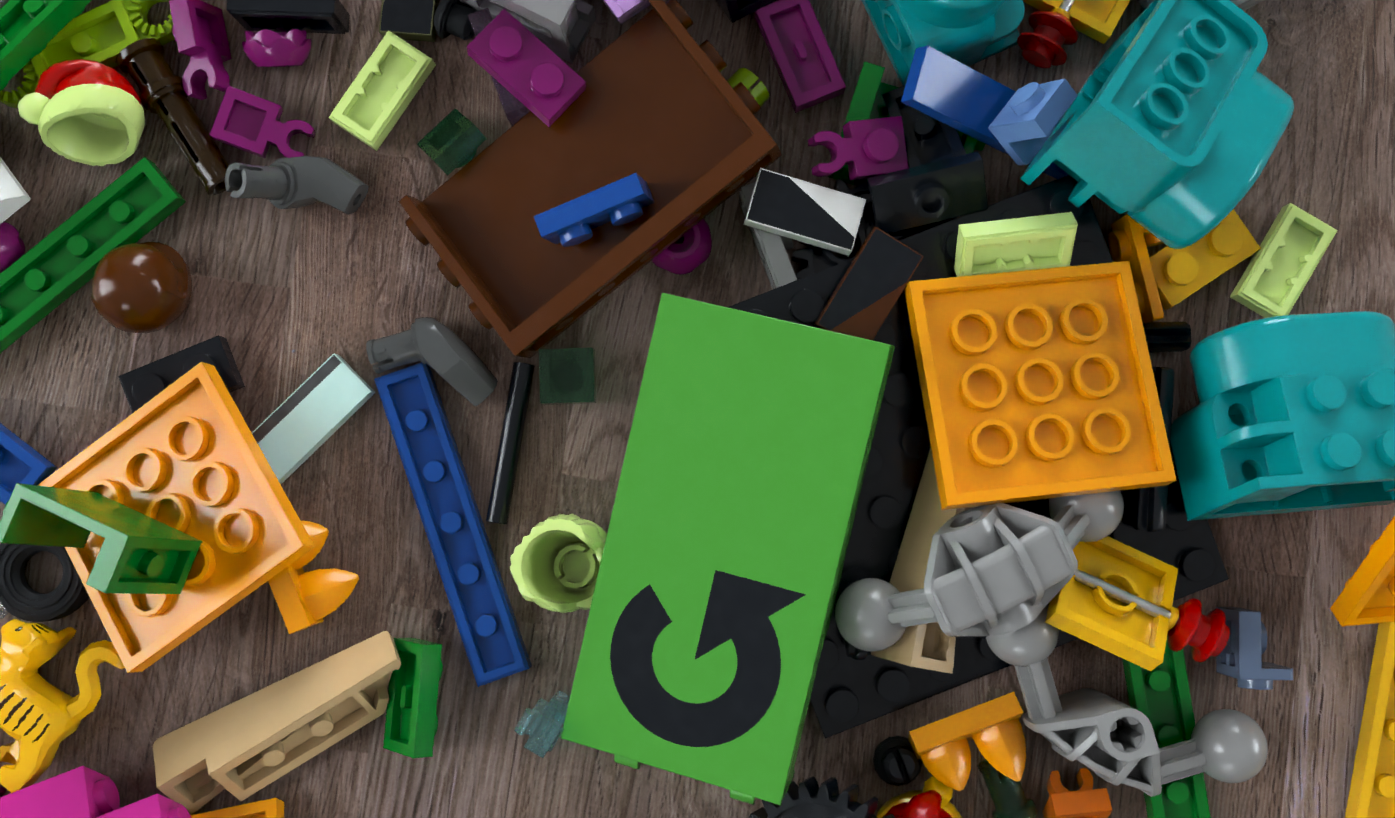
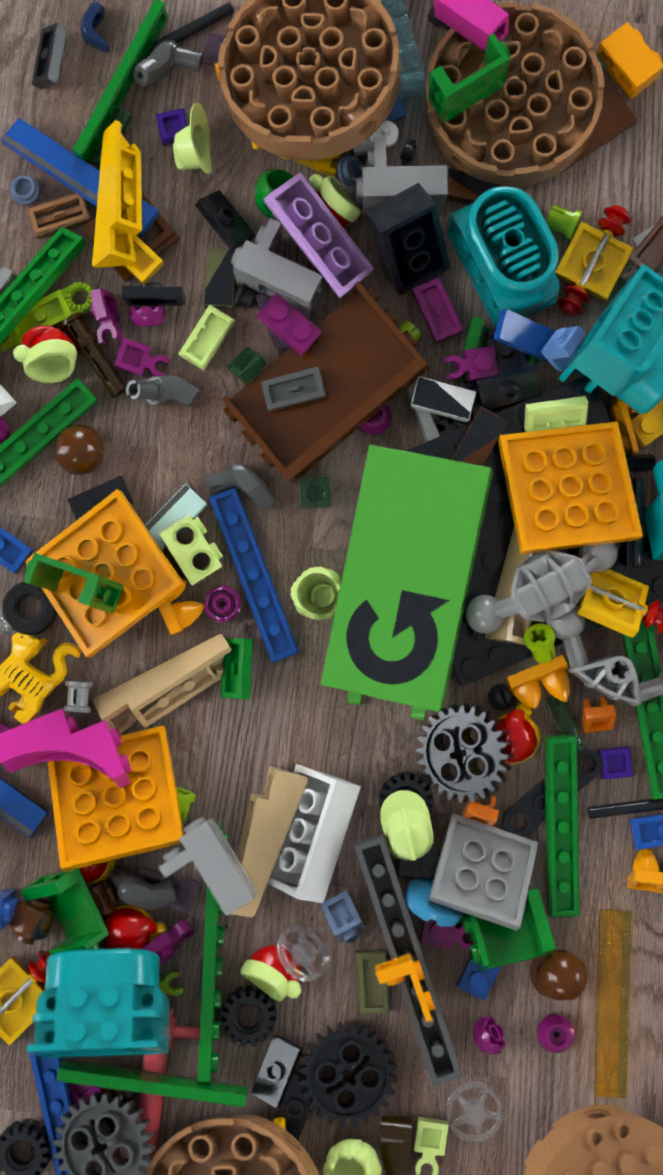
camera: 10 degrees left, 0 degrees up
black bar [486,362,535,524] -> none
clear light blue plate [514,690,570,758] -> none
blue plate [533,173,655,247] -> none
none -> light grey bush [63,681,93,713]
none -> yellowish green brick [158,514,223,585]
none -> magenta plate [204,585,241,623]
none -> dark grey plate [261,367,327,412]
none -> lime bush [524,623,556,663]

